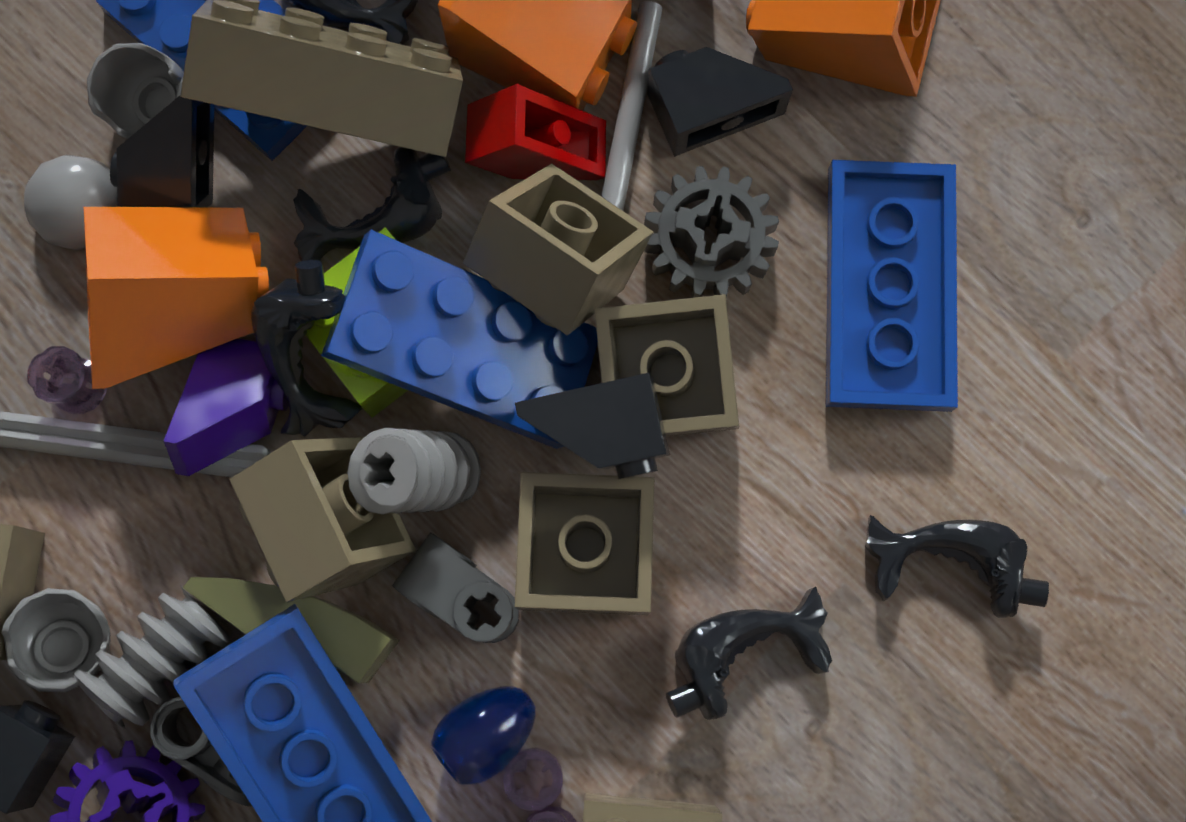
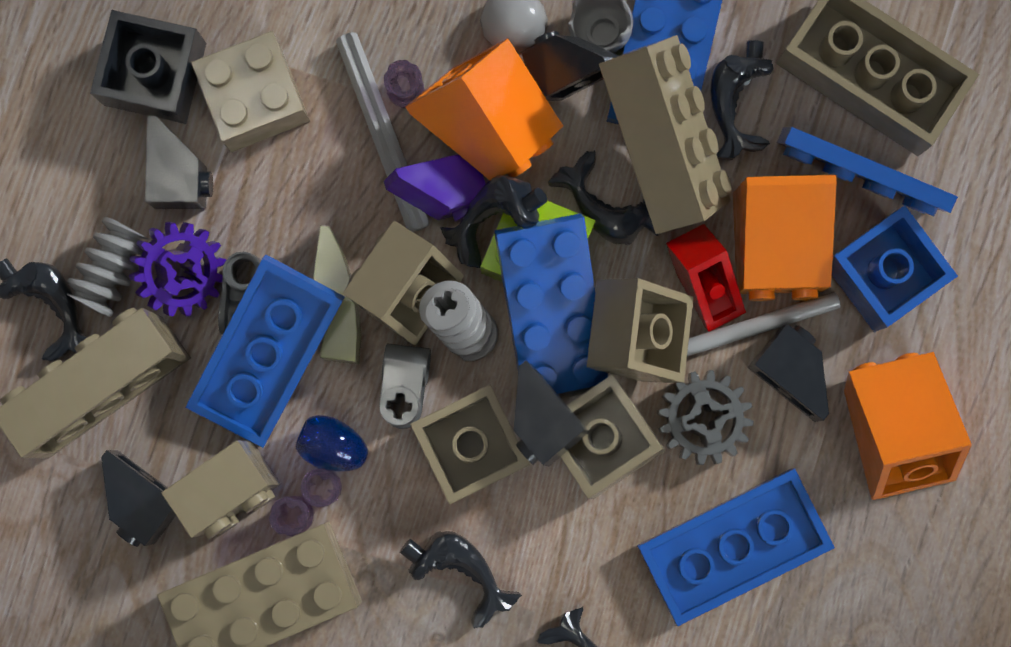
camera: 60 degrees right, 5 degrees up
light grey hair [1,588,111,692] -> none
light grey piece [74,585,231,729] -> none

